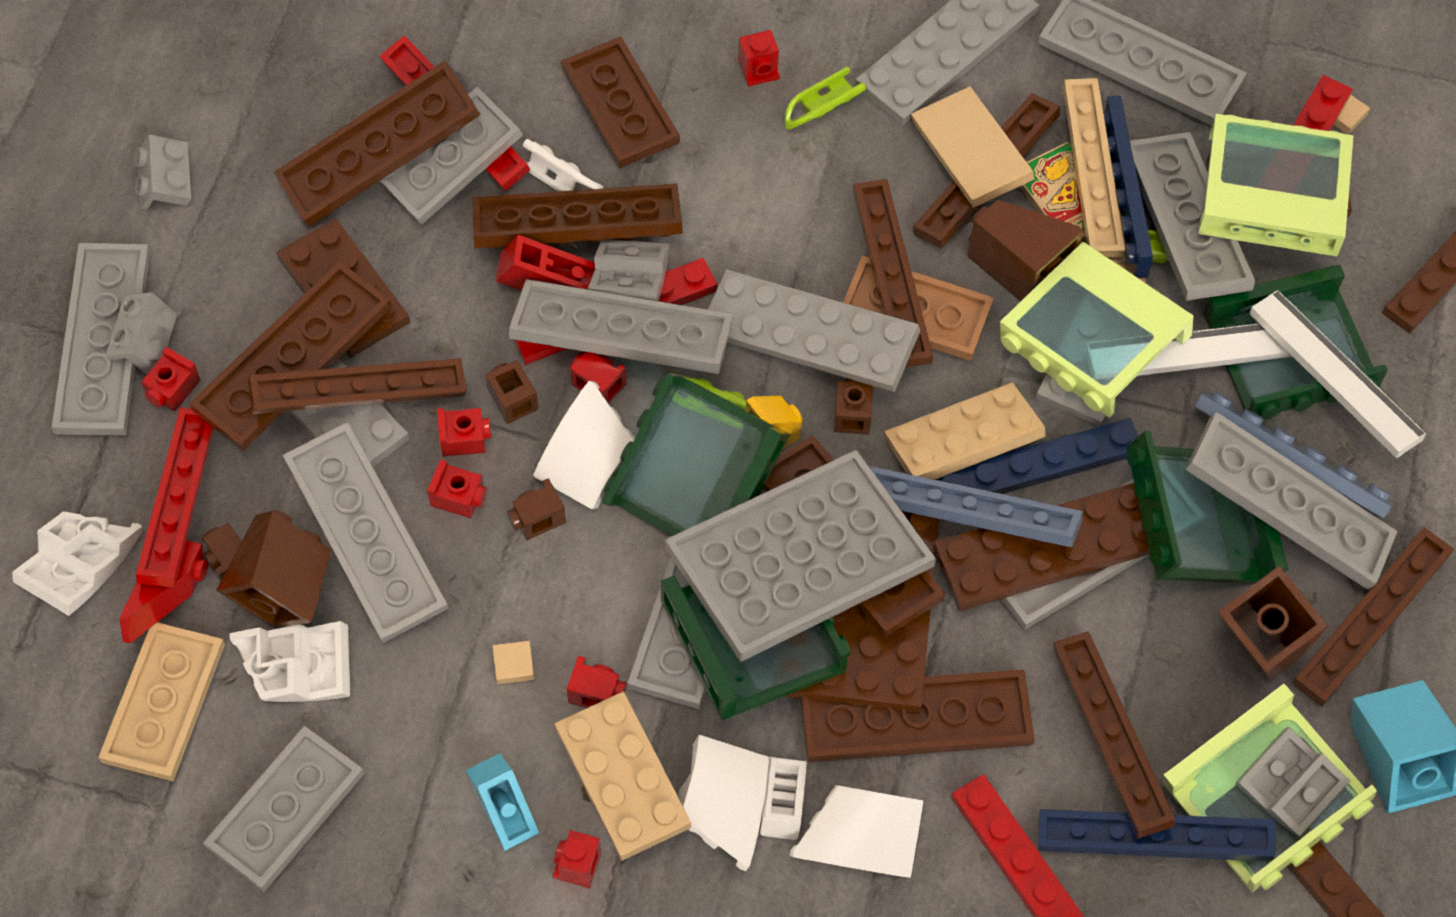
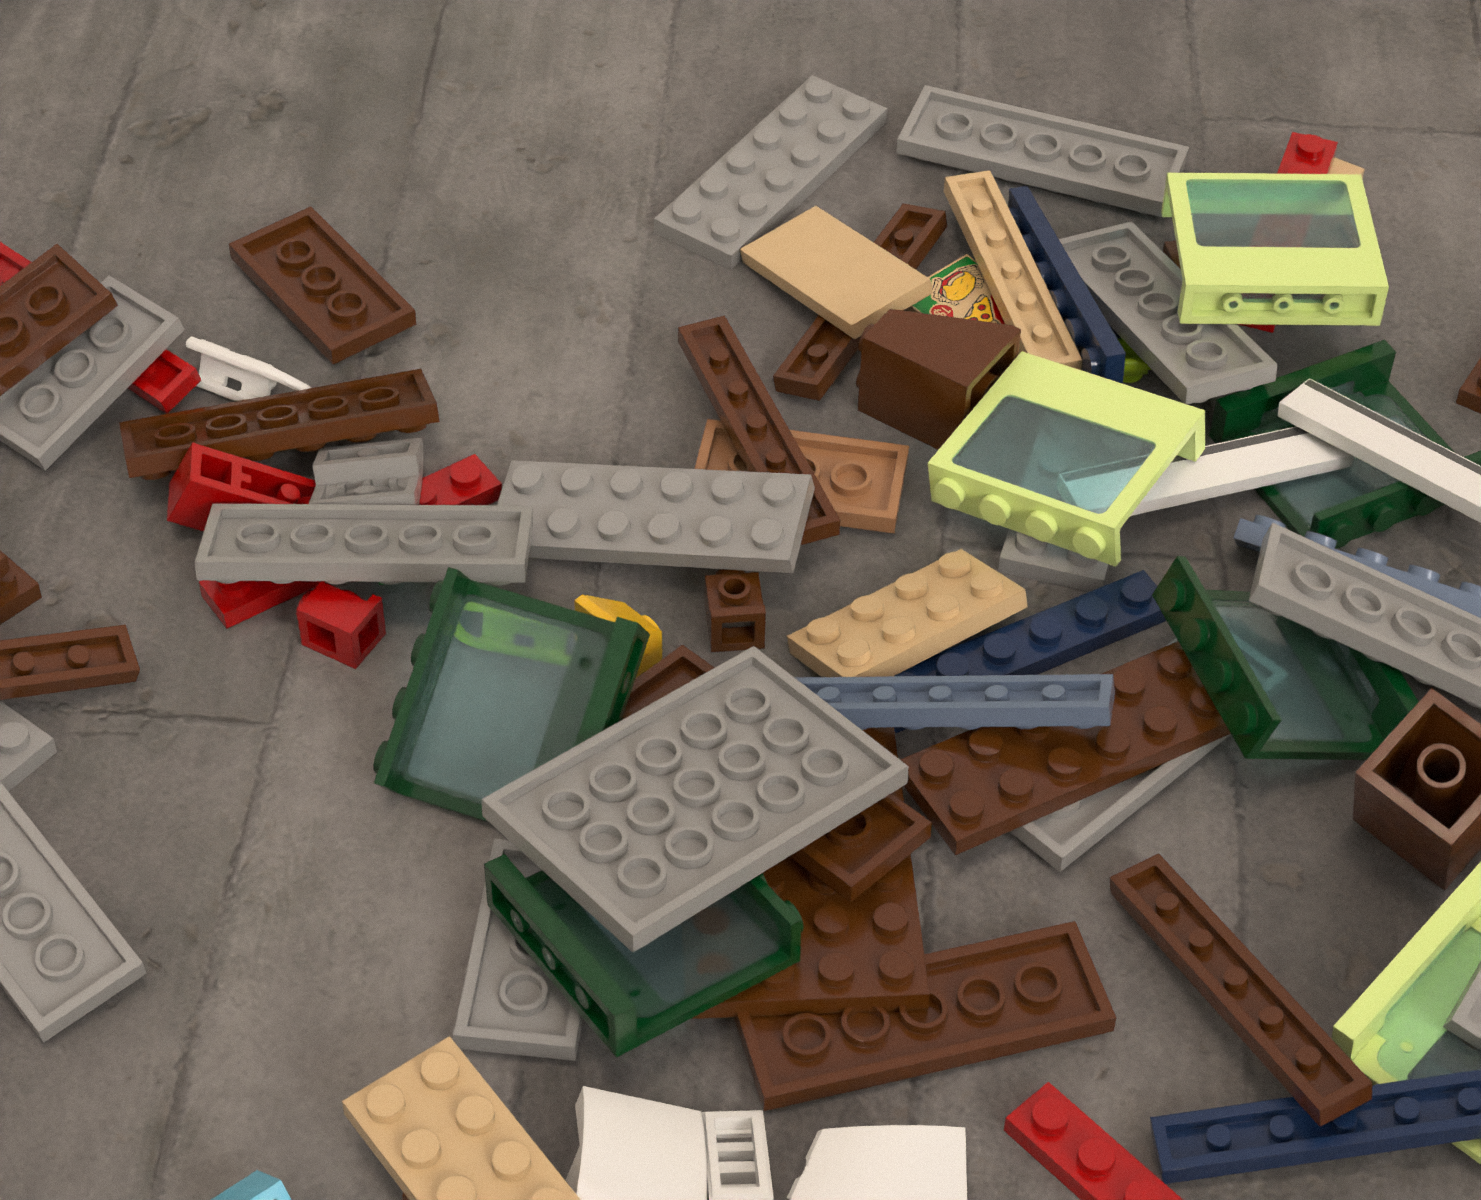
camera: 10 degrees left, 15 degrees down
red brick [427,459,487,518] -> none
red brick [437,408,491,457] -> none
reddish brown brick [485,360,539,424] -> none
tan tile [492,641,534,685] -> none
reddish brown brick [507,478,566,540] -> none
white slope [533,381,635,509] -> none
red brick [567,656,627,708] -> none
red brick [738,30,780,87] -> none
lime piece [785,67,866,130] -> none

